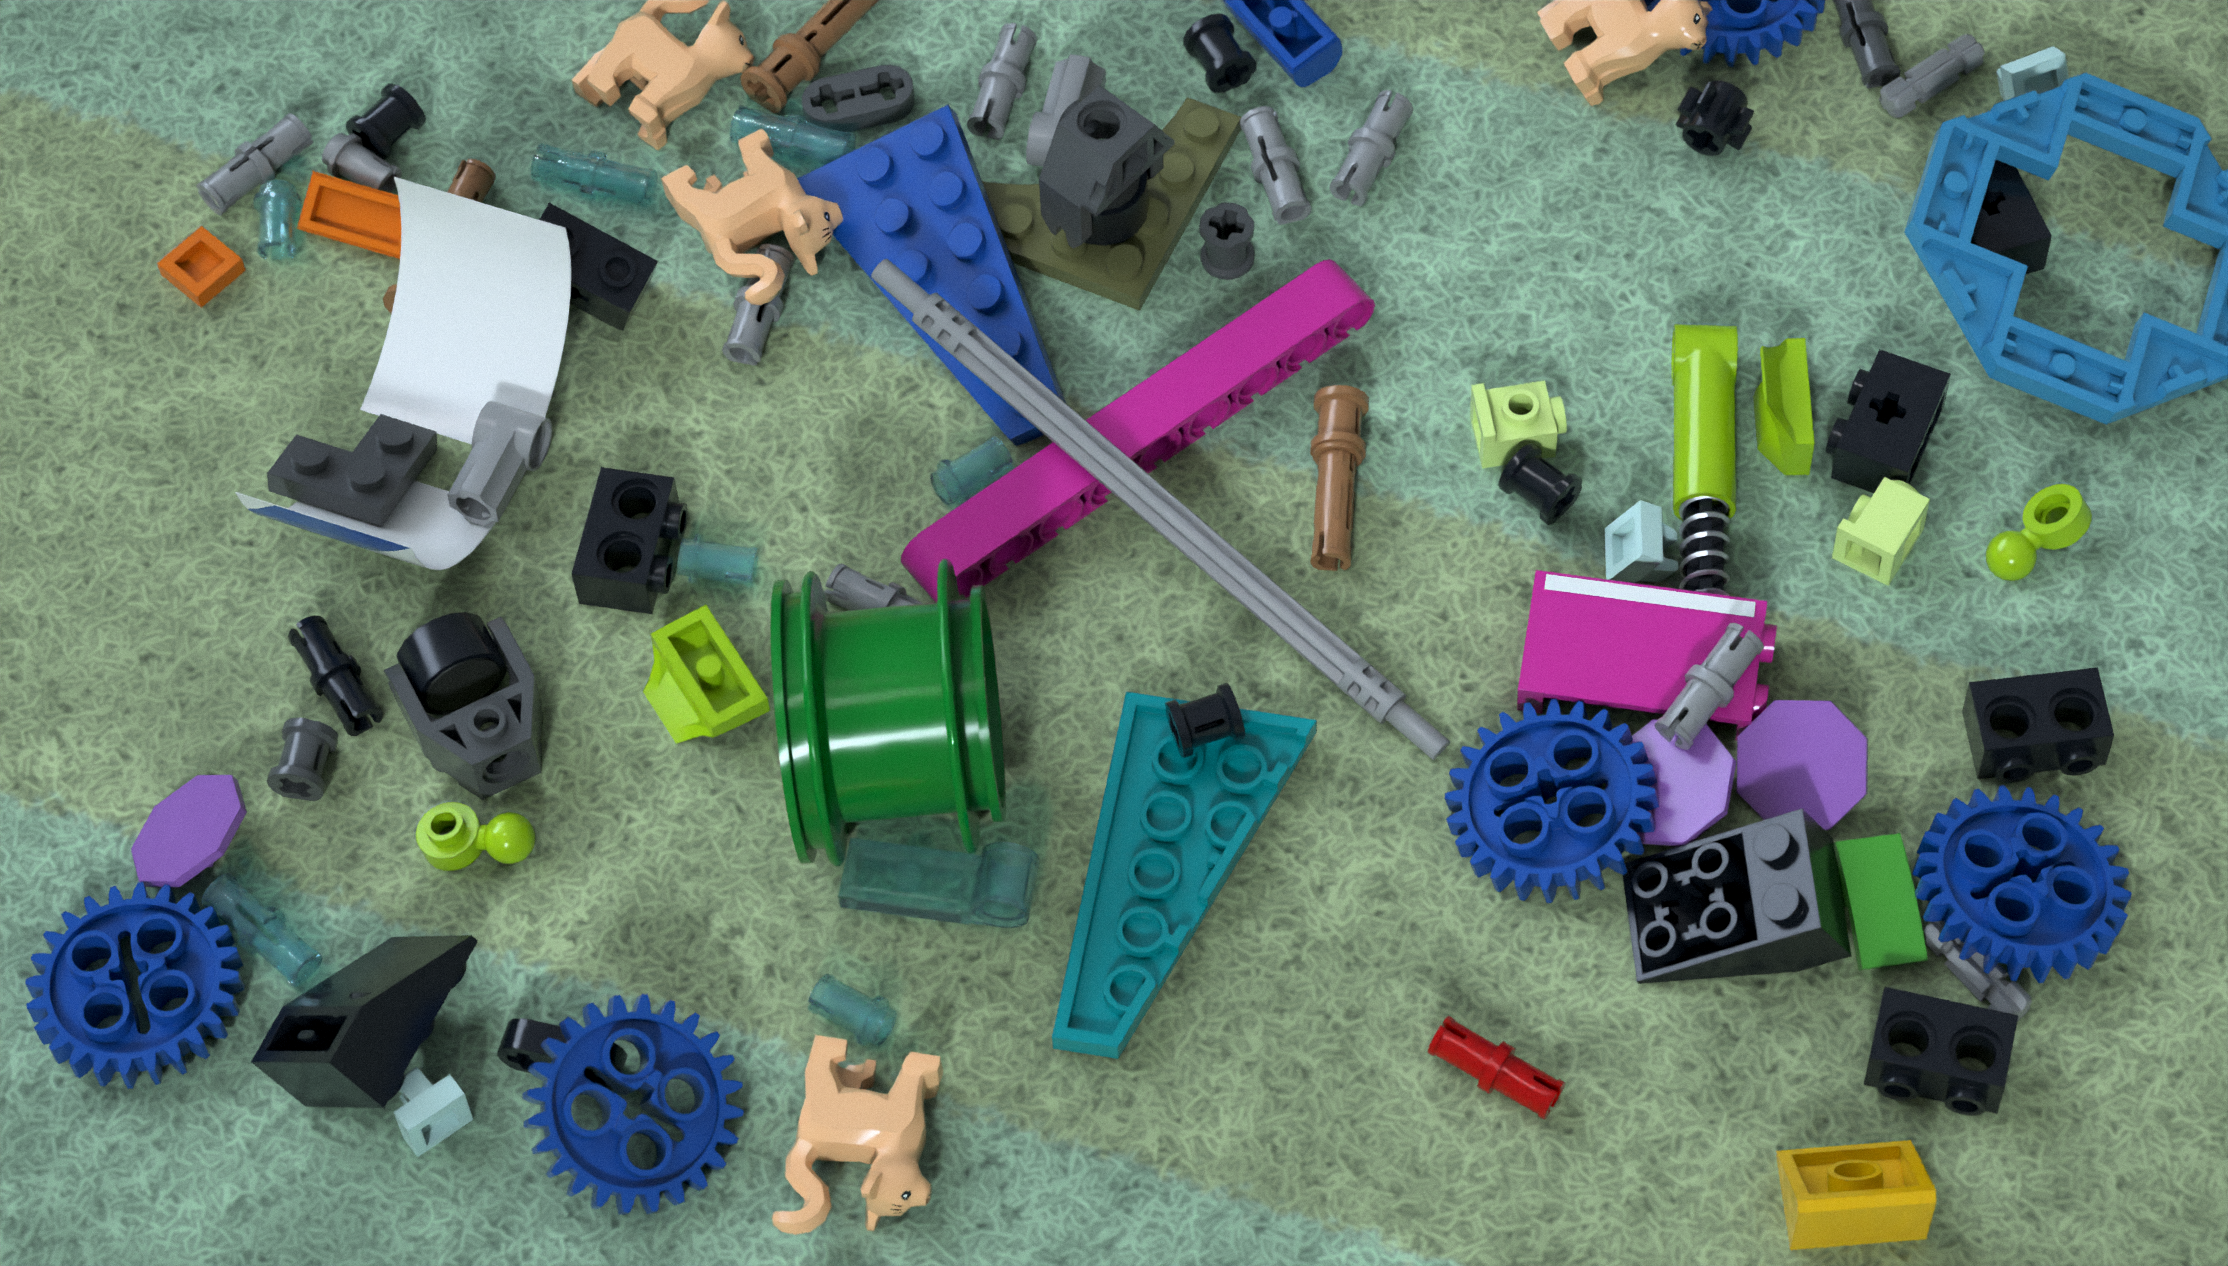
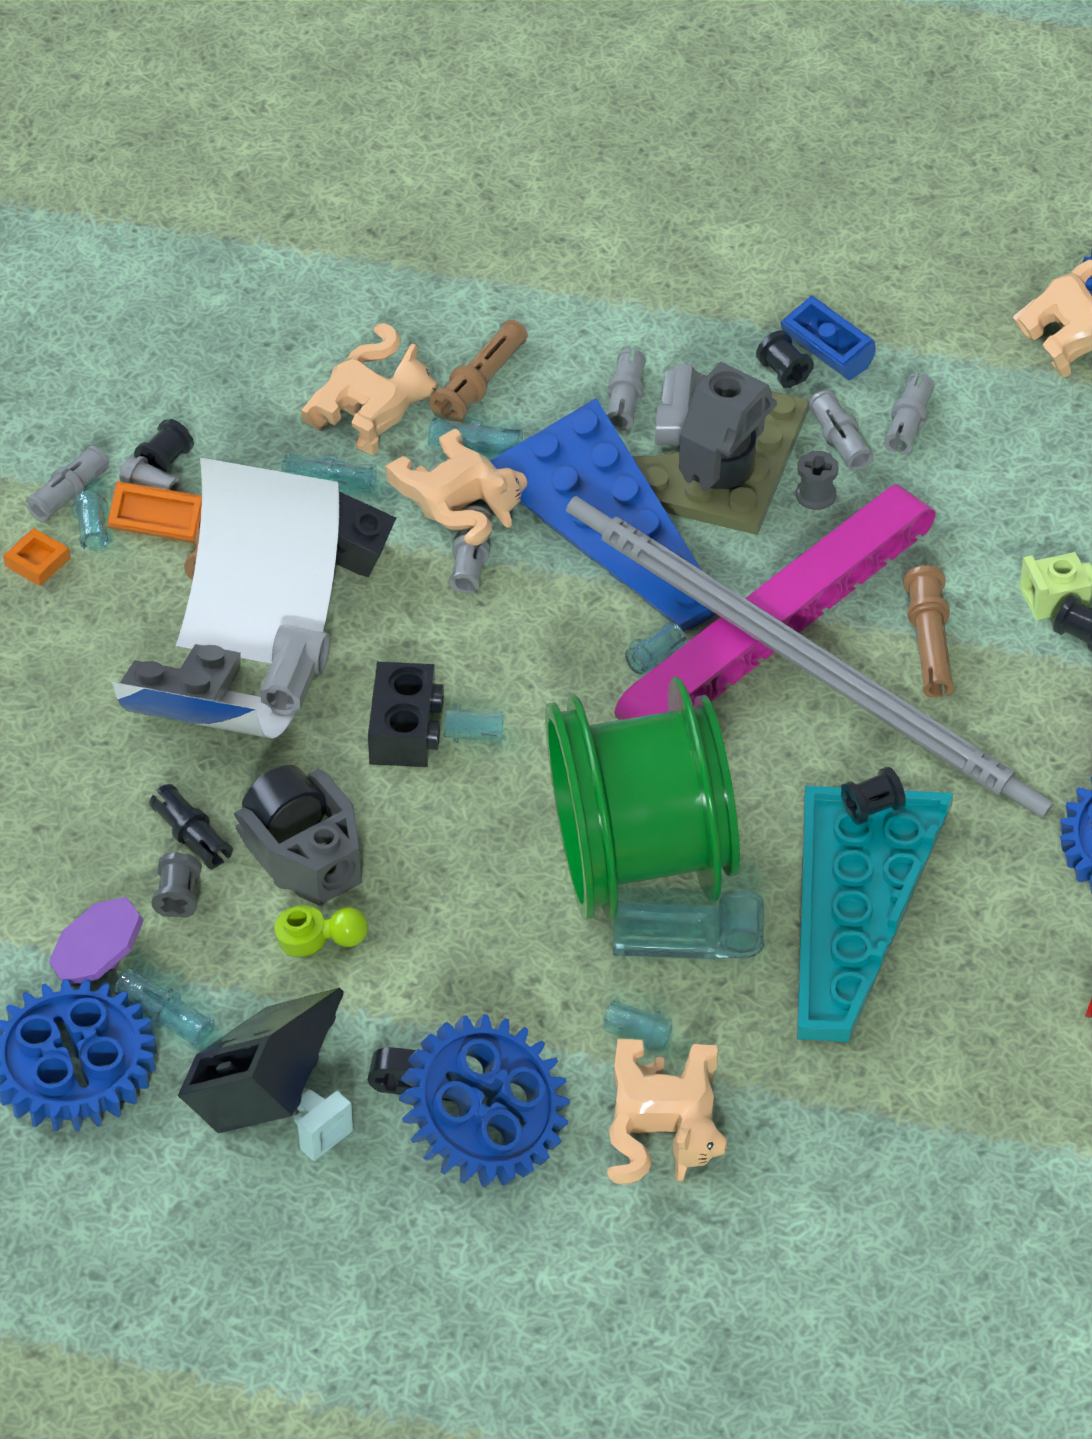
camera: 10 degrees left, 10 degrees down
lime slope [643,604,770,744] -> none
dark grey beam [802,64,915,136] -> none

